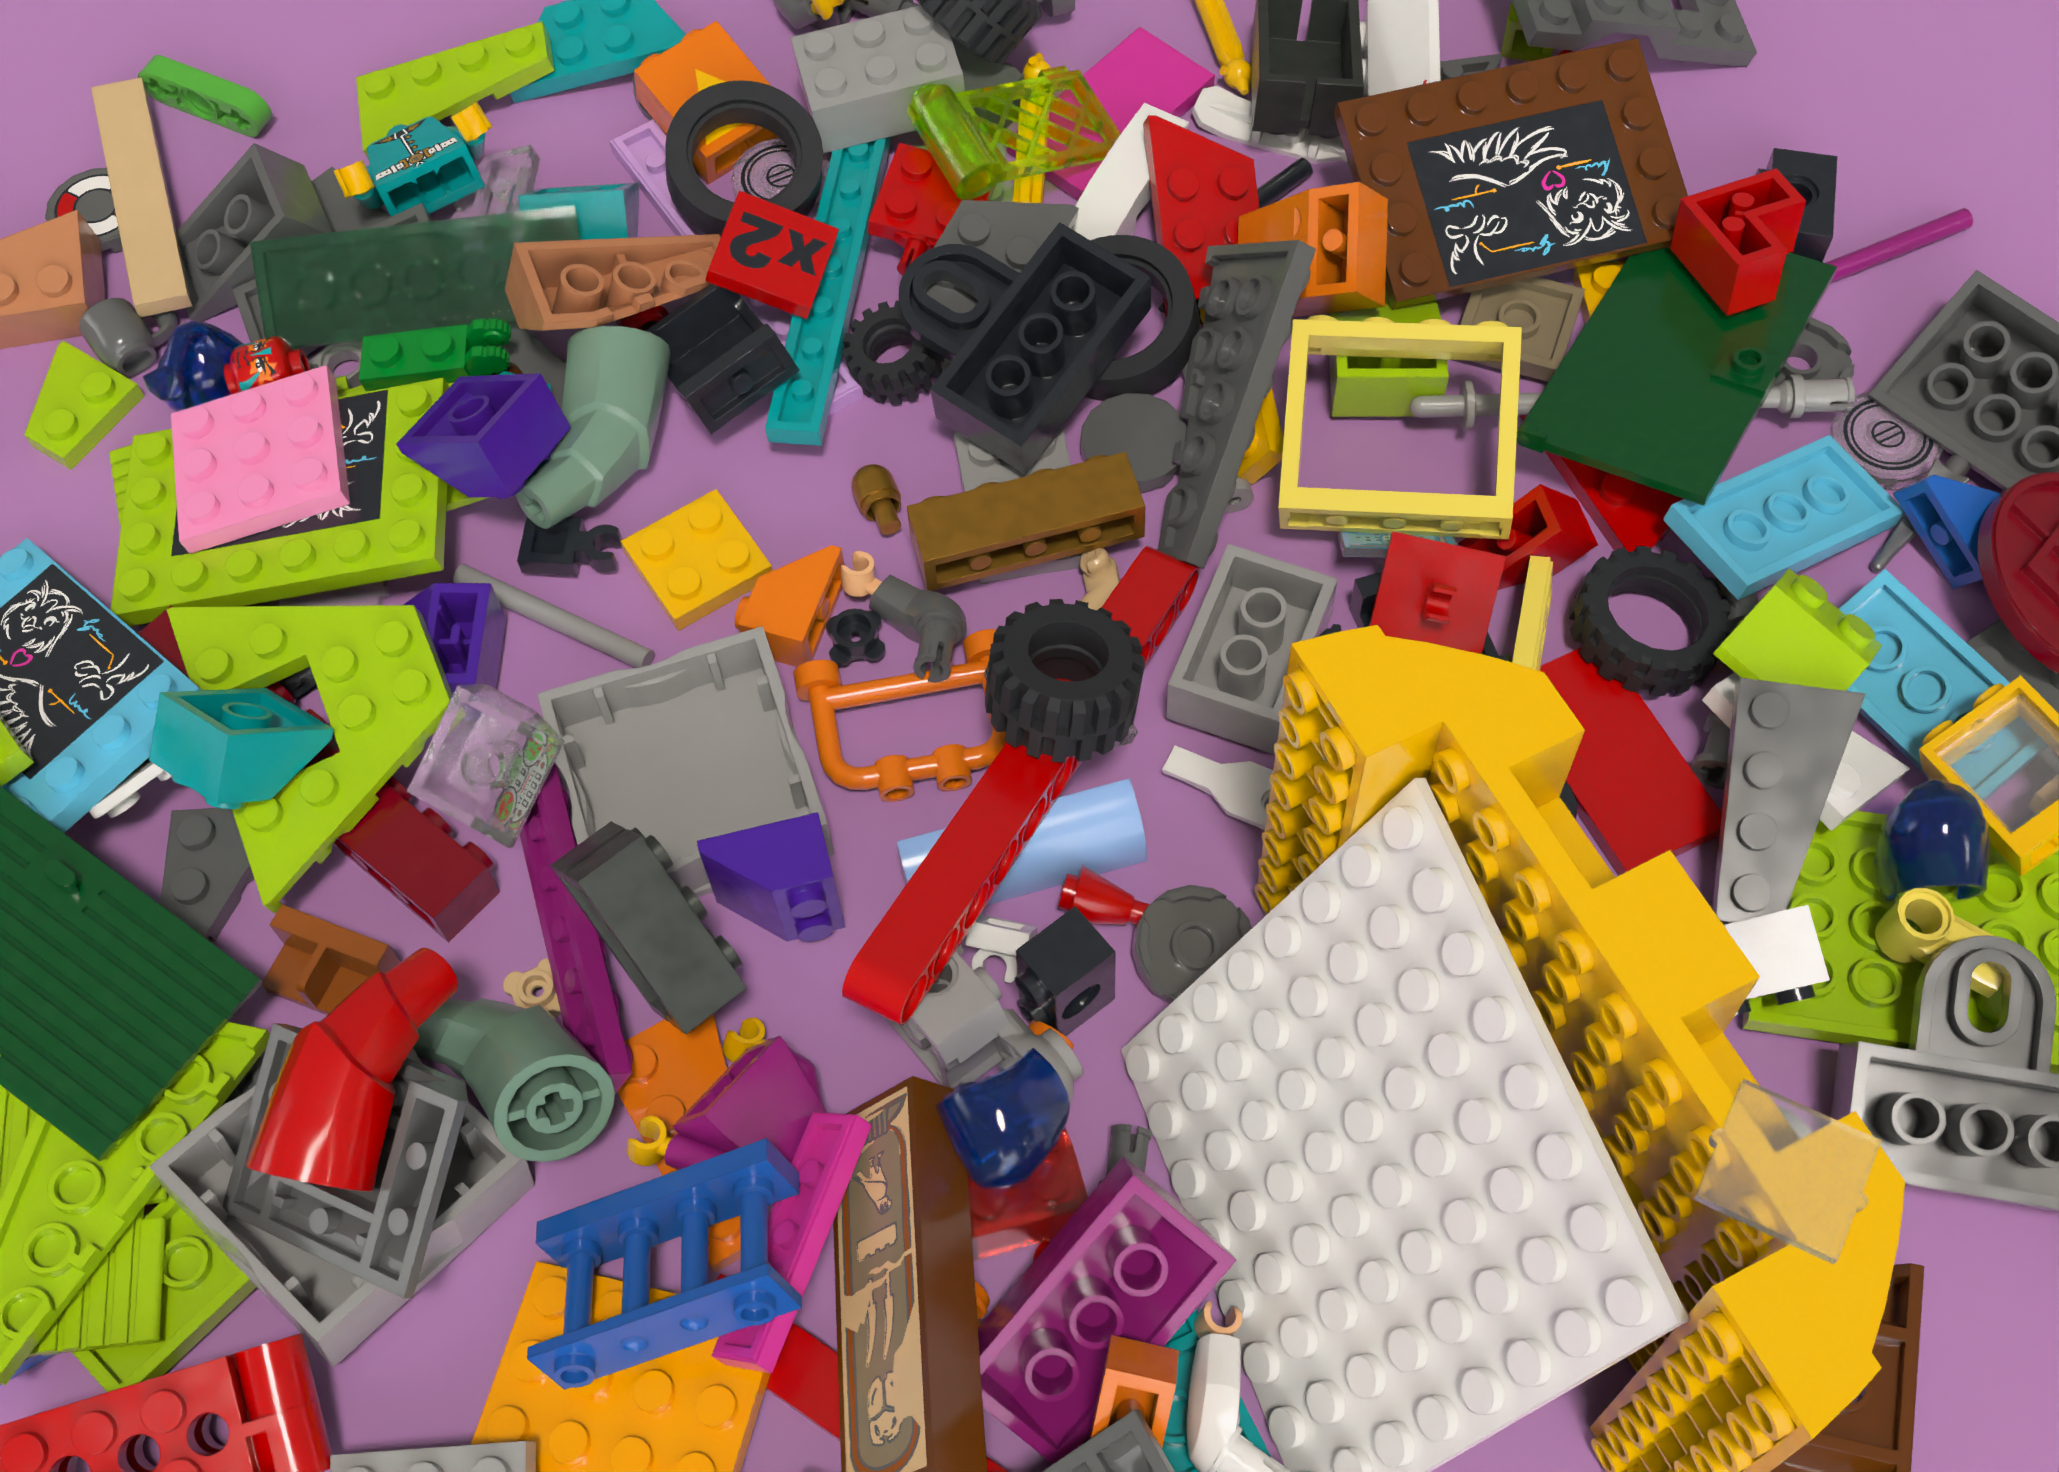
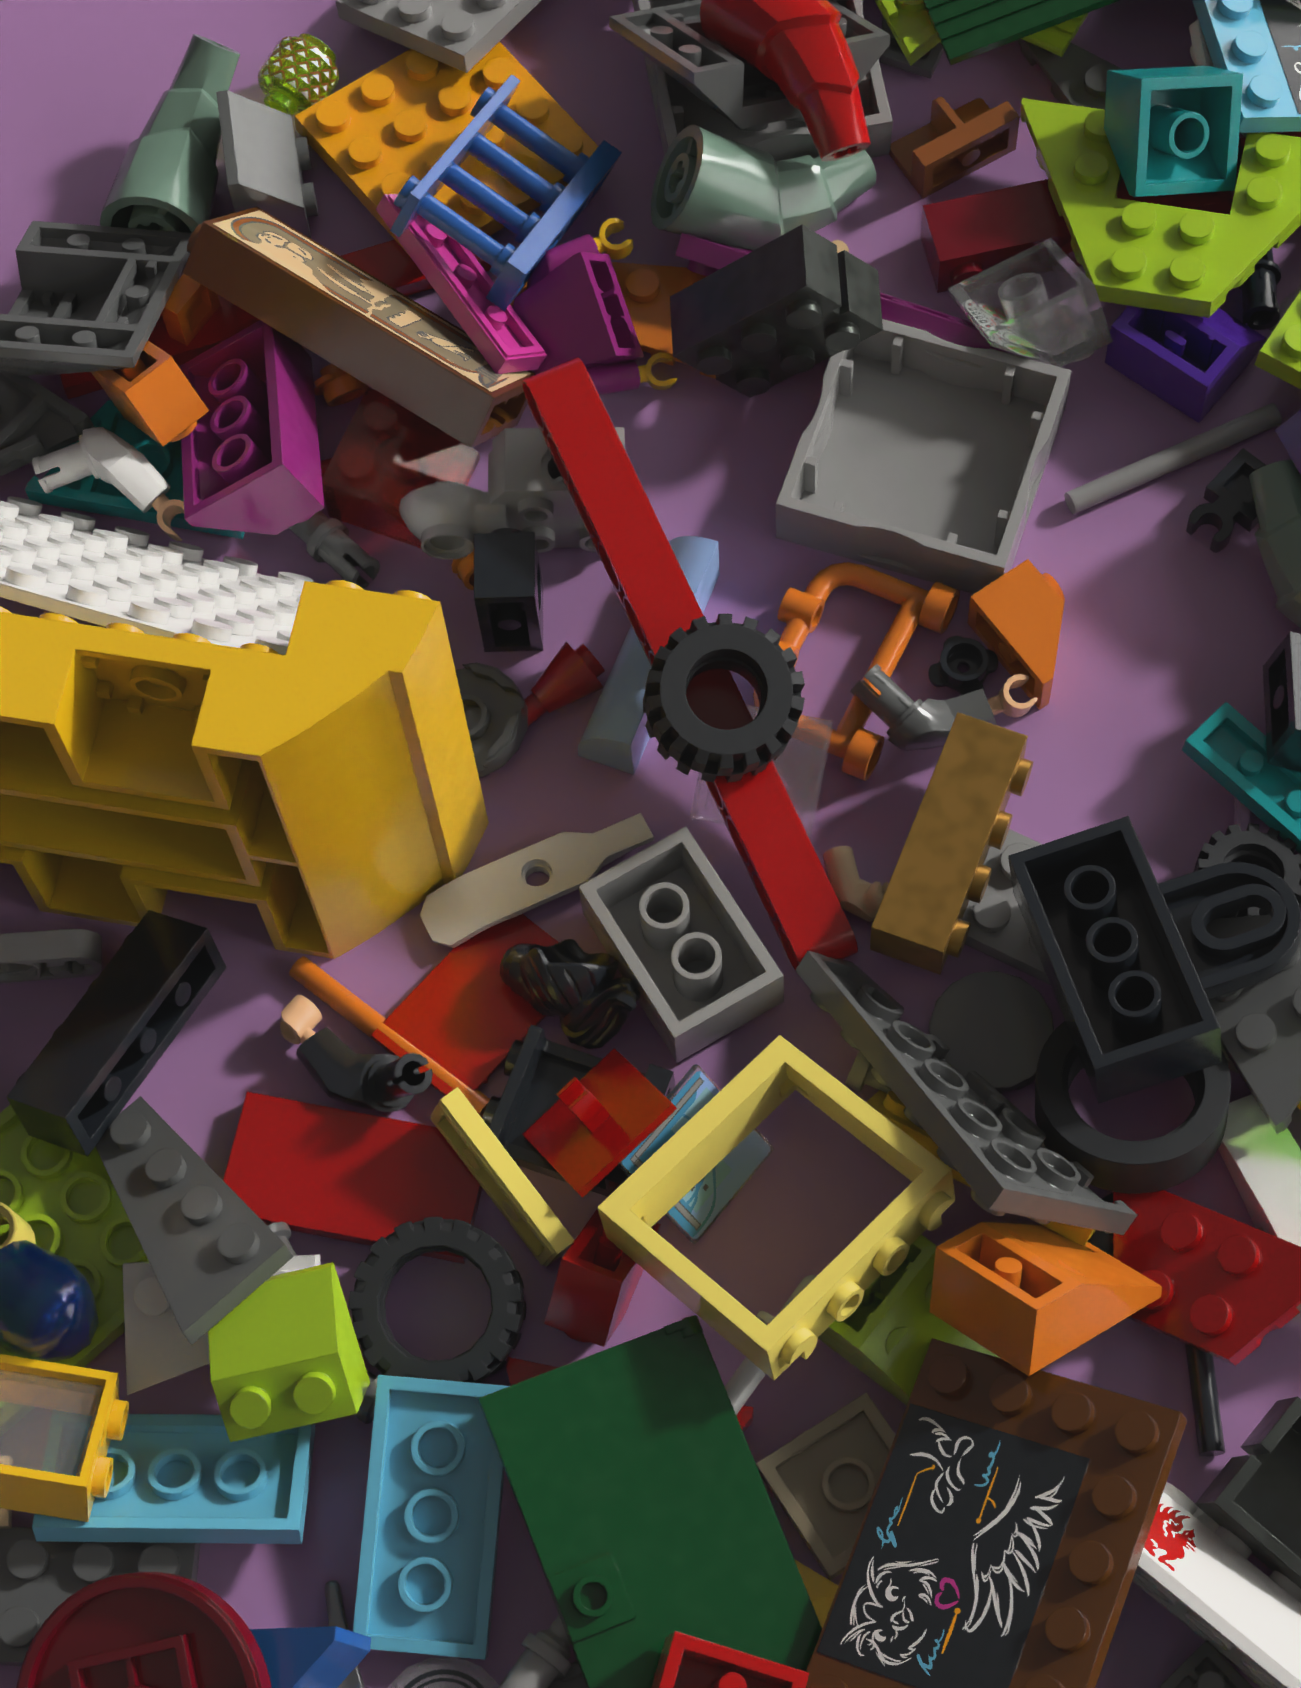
camera: 130 degrees right, 5 degrees up
yellow plate [620,489,773,631] -> none
dark purple slope [697,812,846,942] -> none
pearl gold cylinder [851,464,901,535] -> none
clear blue piece [935,1048,1070,1190] -> none
white tile [965,914,1038,983] -> none

